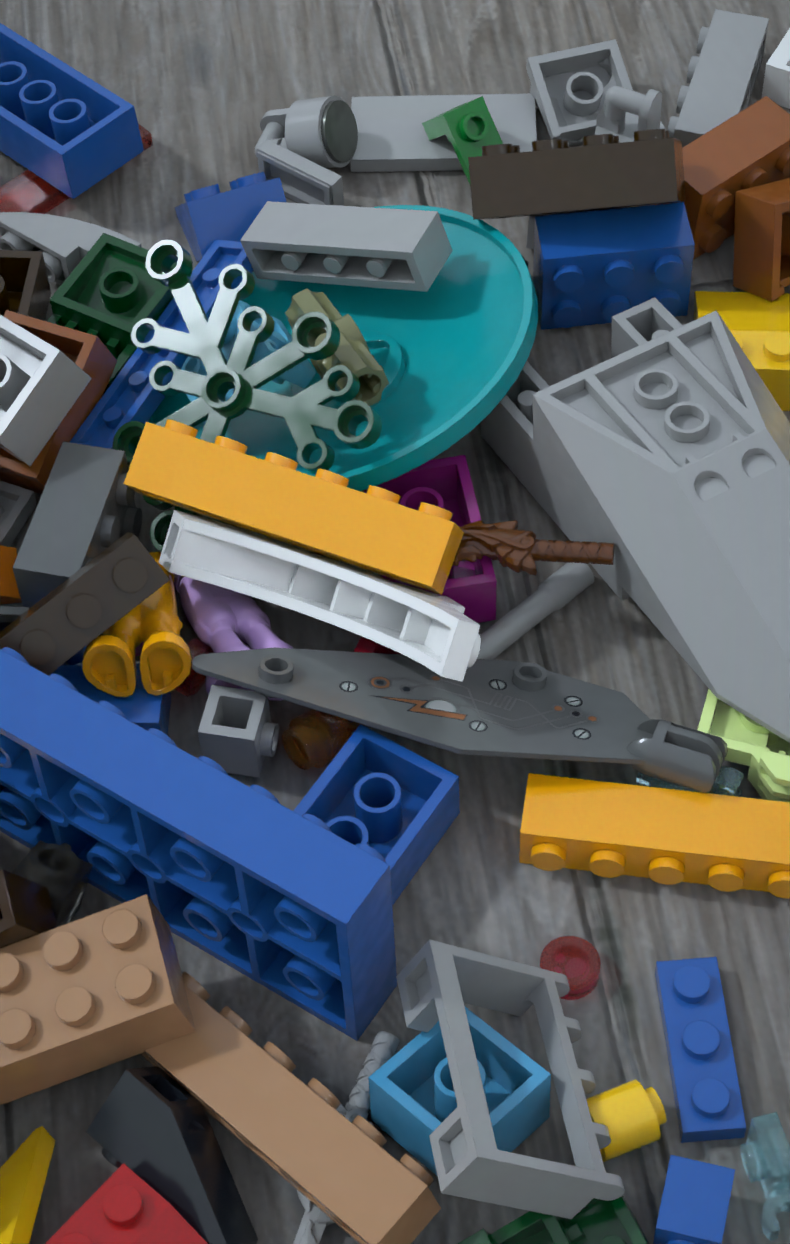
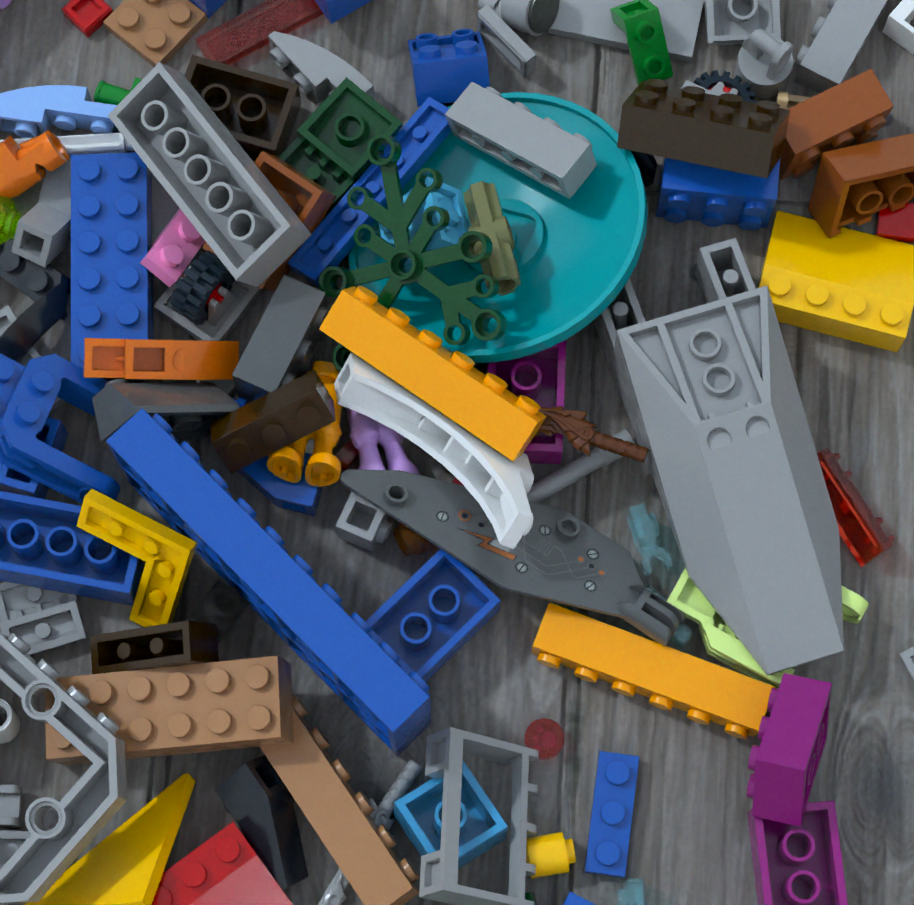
camera: 10 degrees right, 20 degrees up
none -> clear light blue plate [626,503,672,576]

